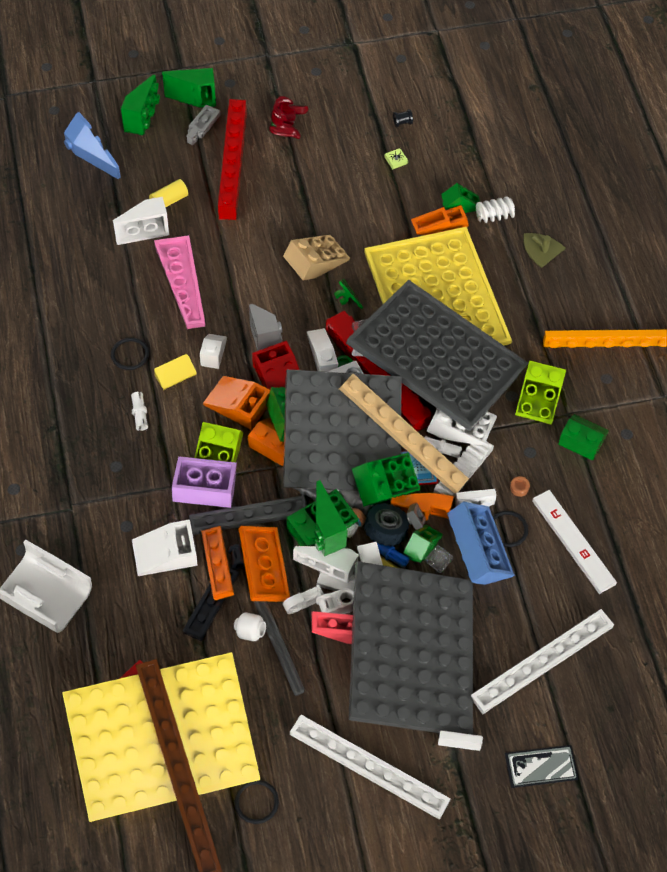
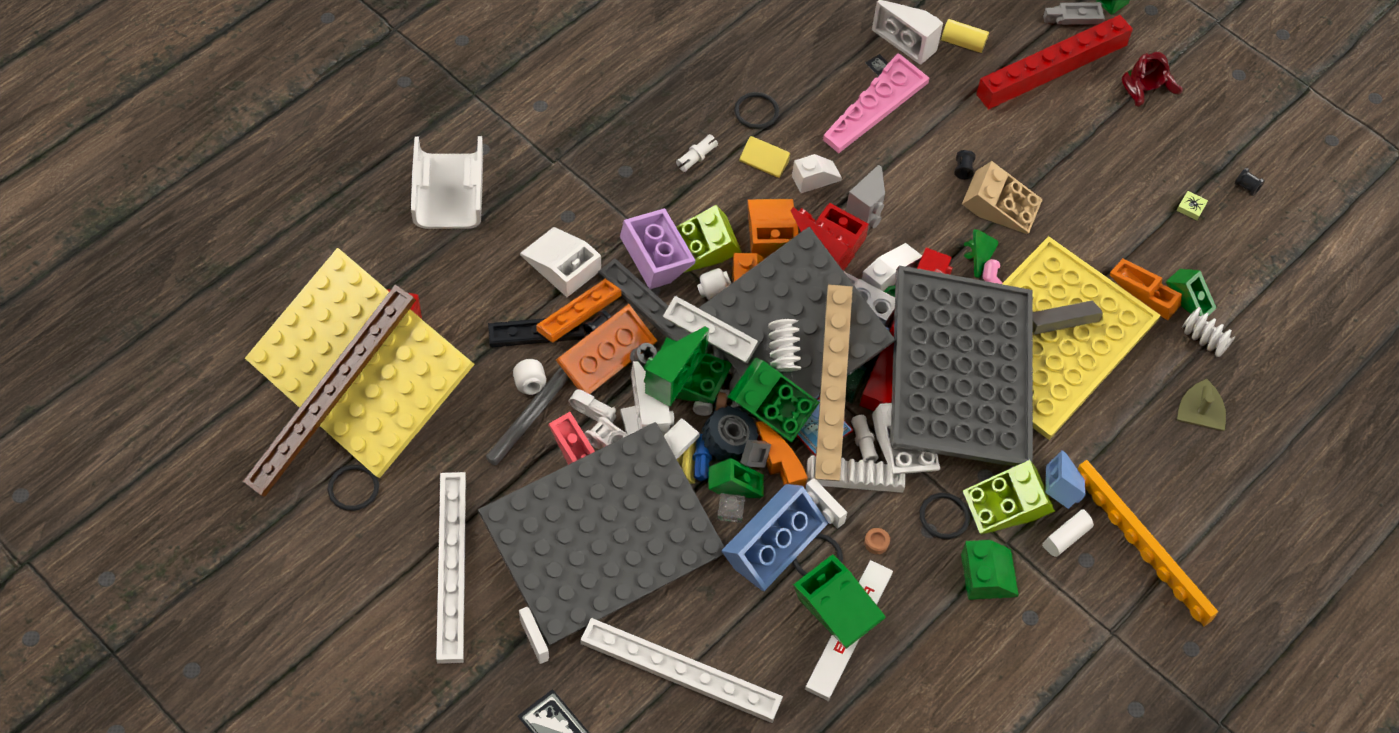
camera: 55 degrees right, 0 degrees up
none -> dark grey bush [630,343,657,367]
none -> white gear [663,296,759,364]
none -> white head [697,268,732,300]
none -> white piece [768,319,801,372]
none -> red slope [790,207,855,271]
none -> green slope [793,554,886,649]
none -> black sticker [865,54,888,76]
none -> black piece [920,493,970,539]
none -> black bush [954,150,976,180]
none -> bright pink arm [982,259,1002,284]
none -> dark grey slope [1033,300,1103,335]
none -> white brick [1042,509,1094,557]
none -> medium blue slope [1045,451,1085,509]

